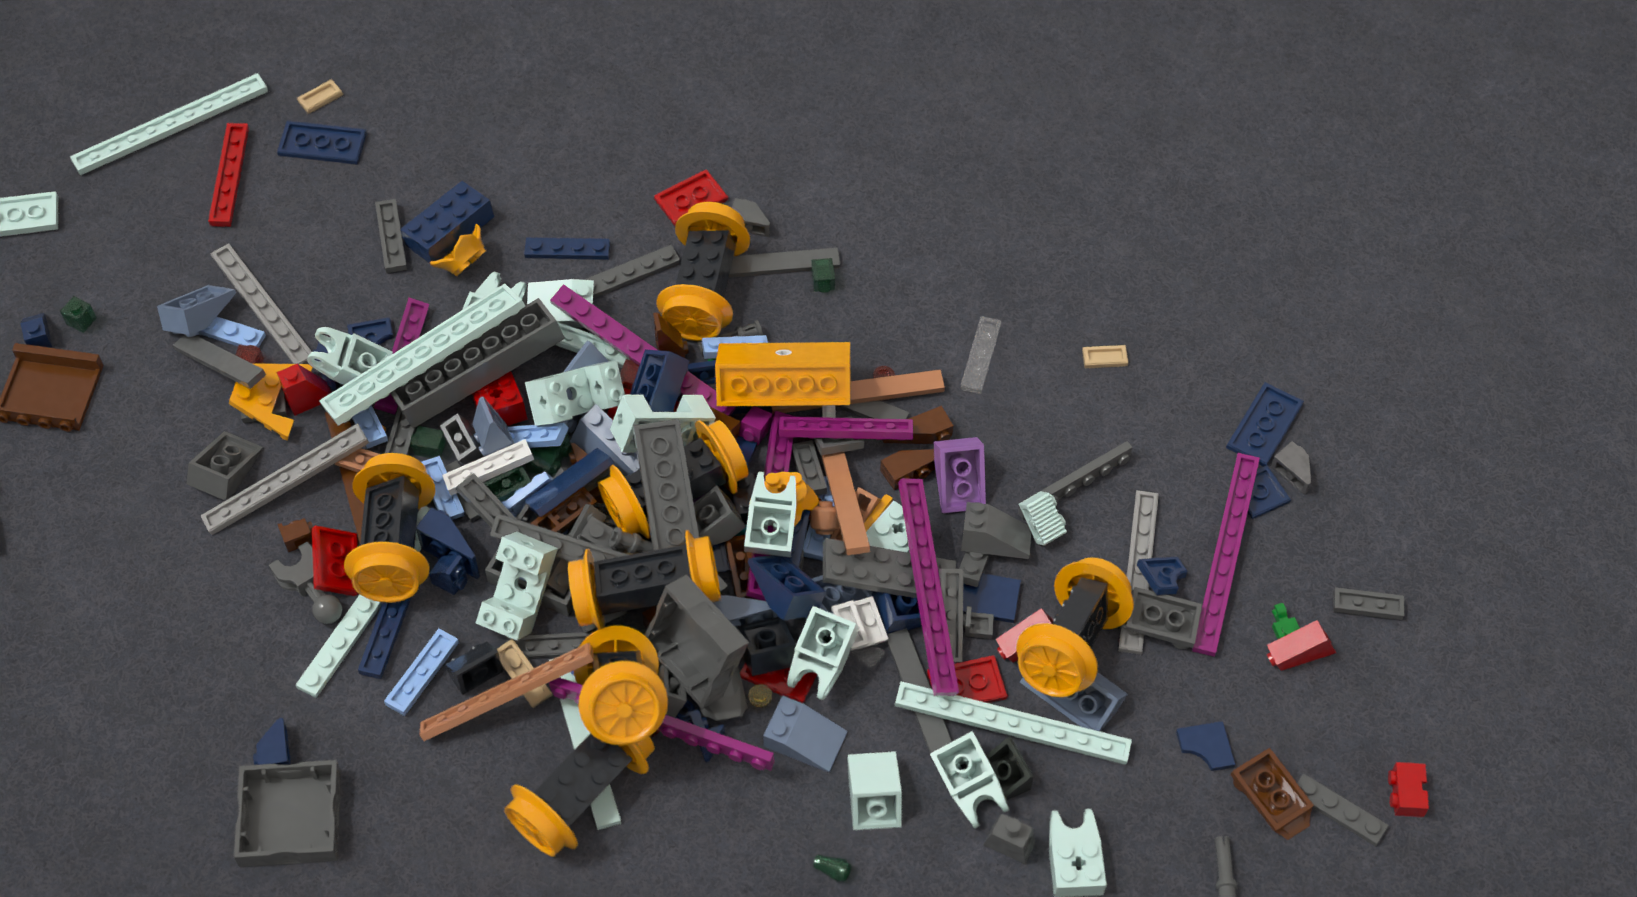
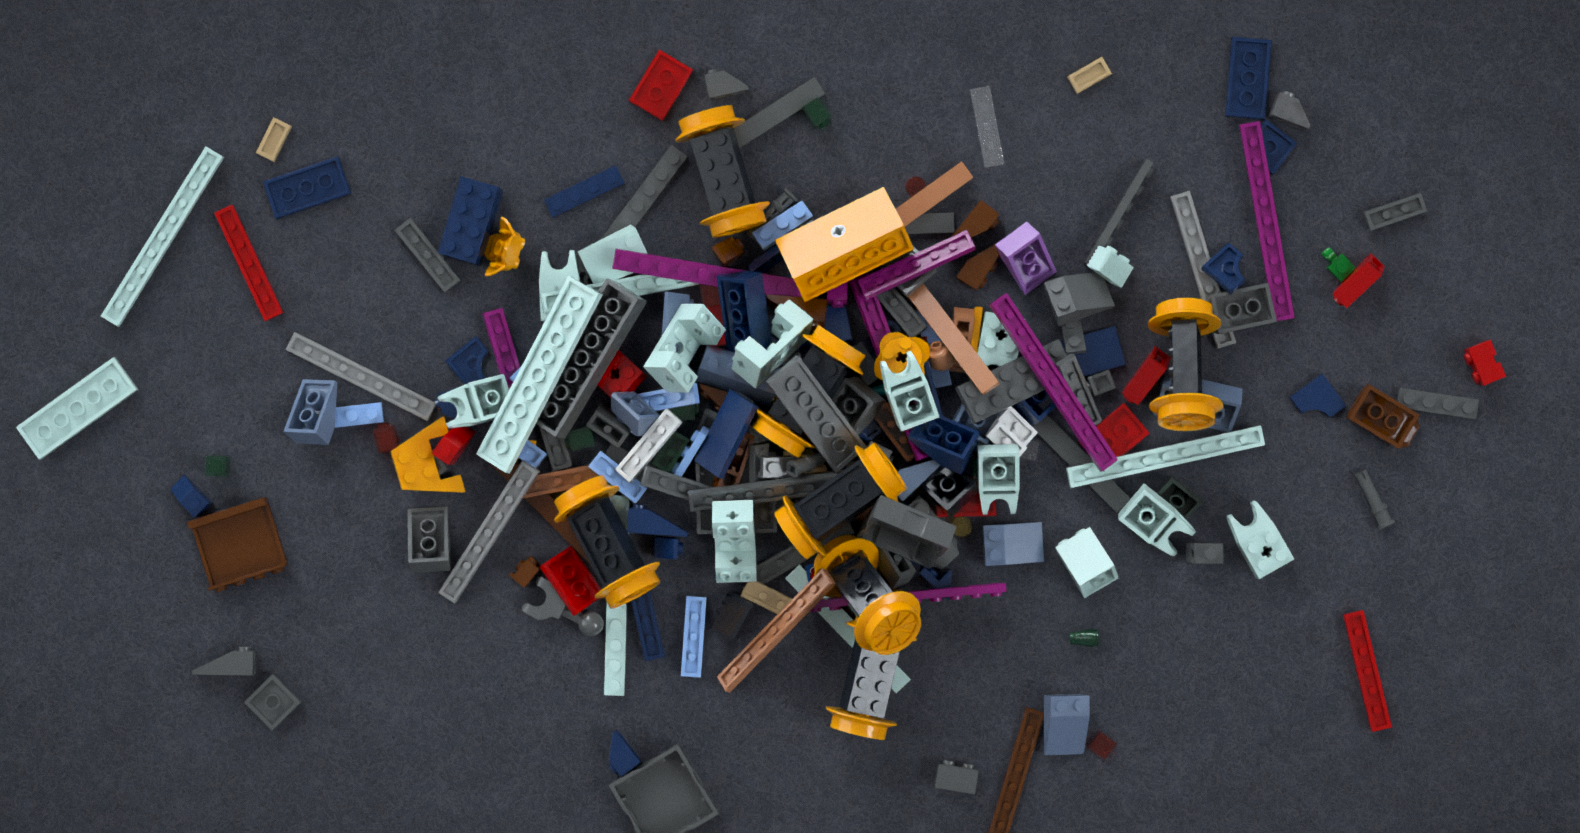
camera: 25 degrees left, 30 degrees up
dark grey tile [172,334,266,389] -> none

